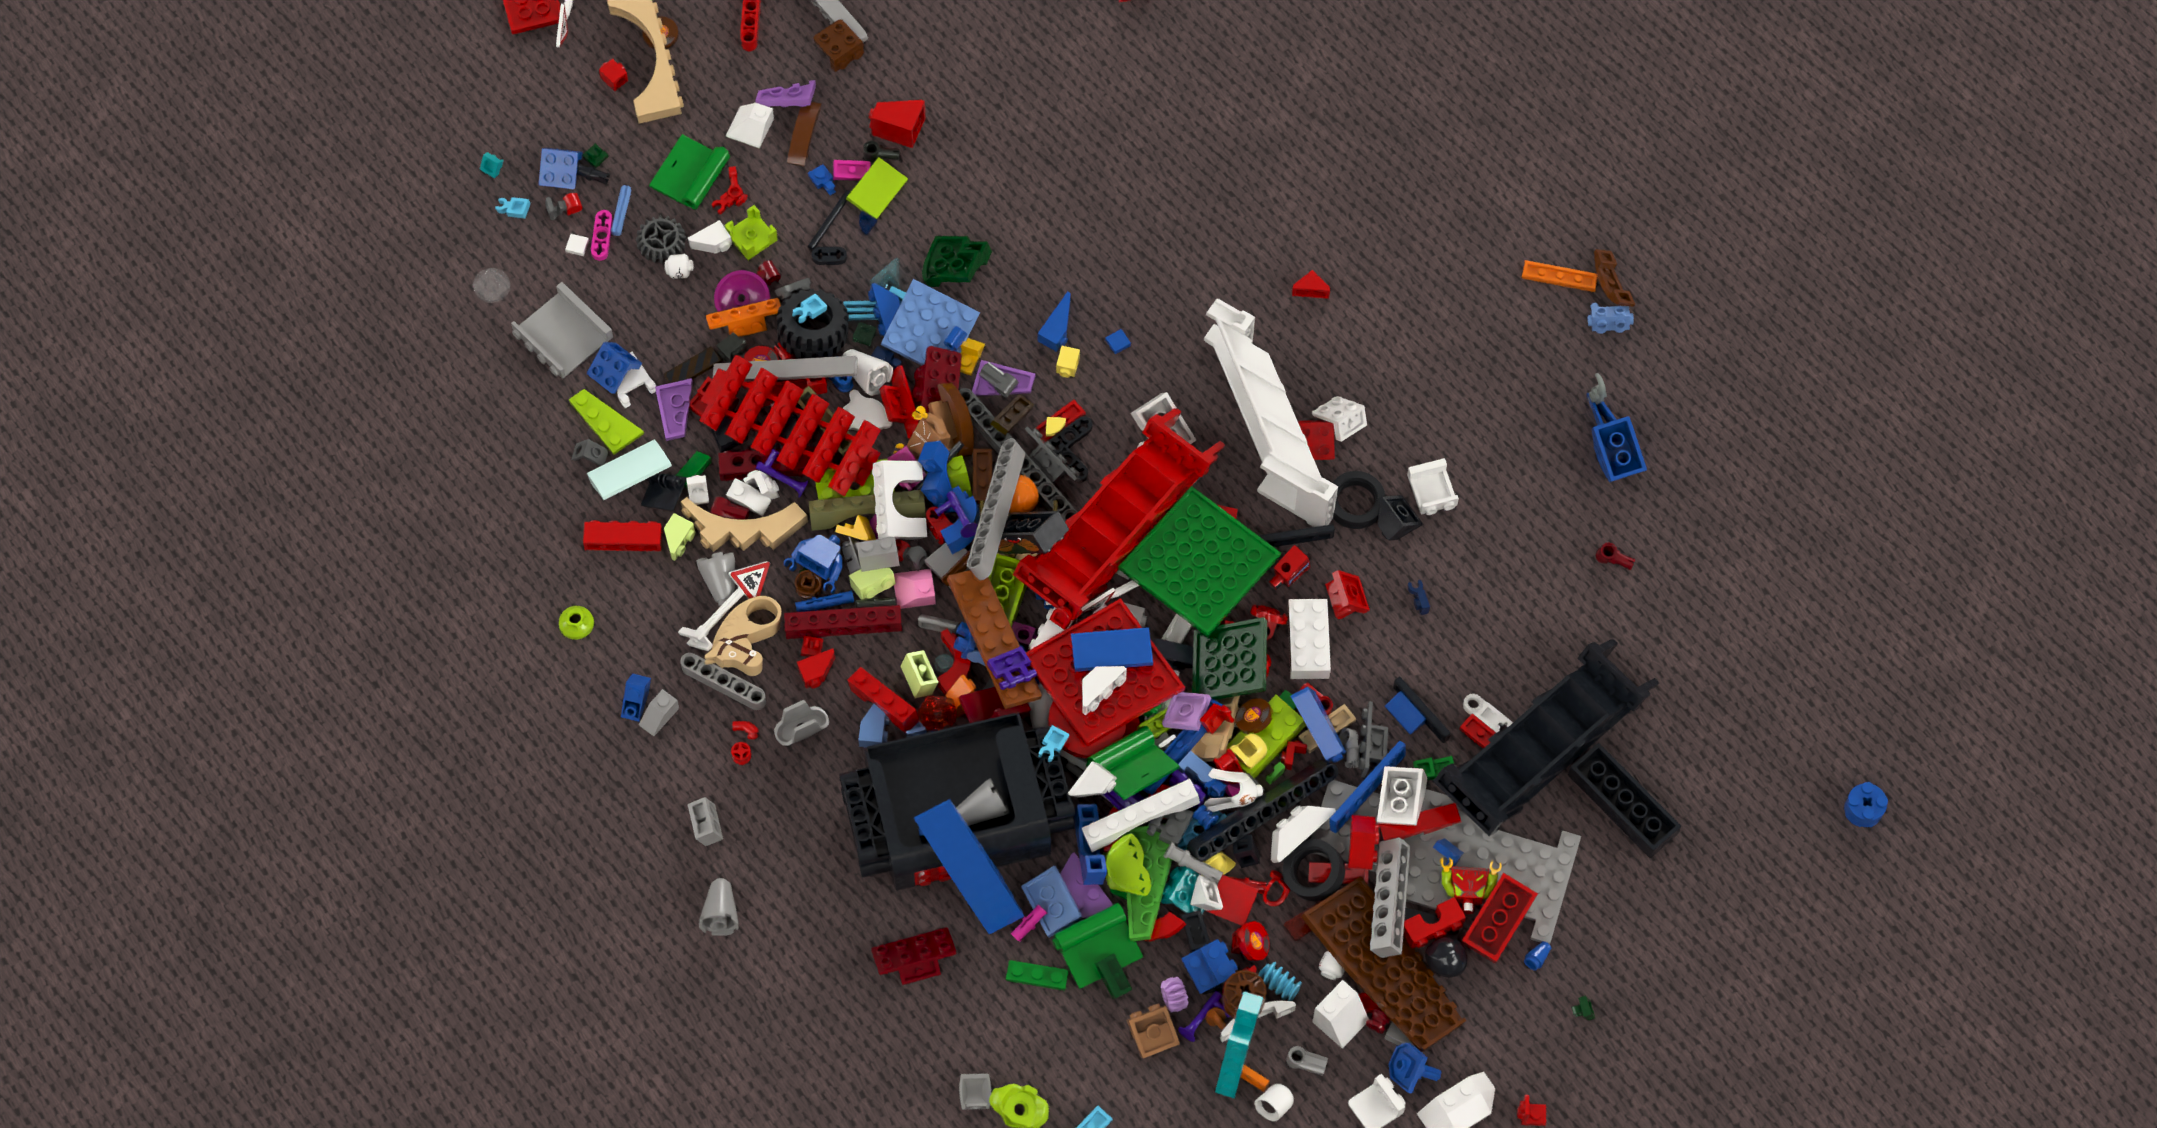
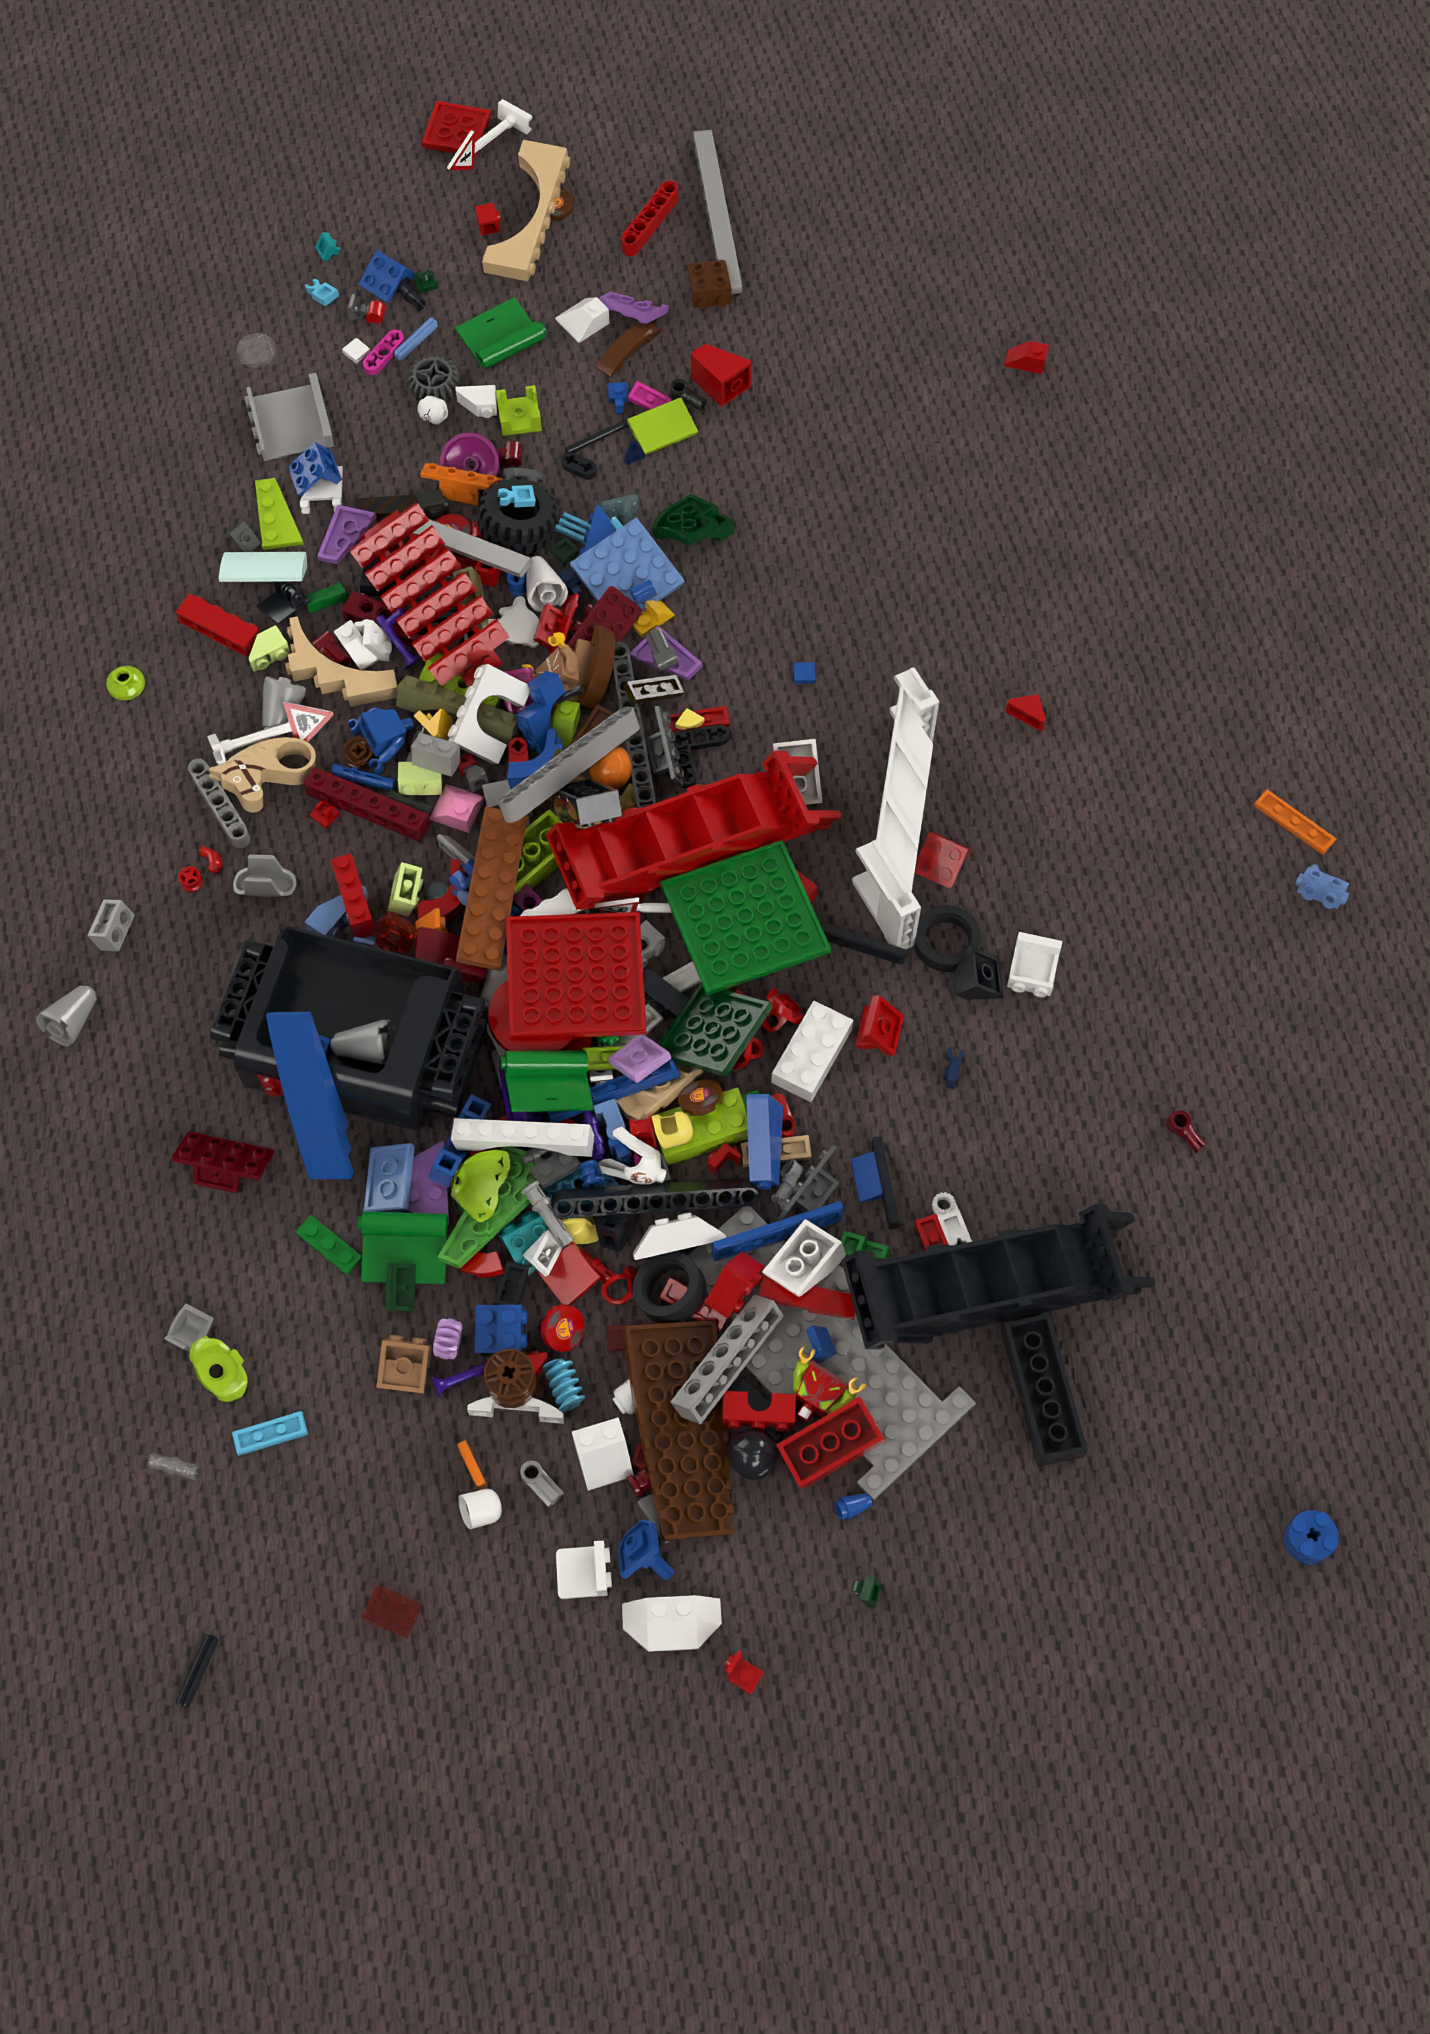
camera: 30 degrees right, 0 degrees up
blue slope [621,674,651,722] -> none
light grey slope [639,689,679,737] -> none
white bracket [686,475,709,505] -> none
red piece [711,166,748,215] -> none
red slope [797,648,835,689] -> none
dark purple piece [934,491,978,538] -> none
dark purple plate [987,646,1037,690] -> none
dark pink pin [1011,904,1047,942] -> none
blue slope [1038,291,1071,352] -> none
medium azure plate [1039,725,1069,763] -> none
red tile [1049,606,1072,630] -> none
light yellow brick [1056,346,1080,378] -> none
white slope [1068,762,1117,797] -> none
blue tile [1071,627,1153,672] -> none
white slope [1082,666,1127,716] -> none
red bracket [1200,703,1235,734] -> none
dark orange plate [1205,1007,1226,1029] -> none
teal arch [1215,992,1263,1098] -> none
bright green tile [1266,762,1285,785] -> none
red torso [1269,545,1310,590] -> none
white bracket [1312,396,1367,442] -> none
blue slope [1586,373,1647,483] -> none
reddish brown slope [1594,249,1635,307] -> none

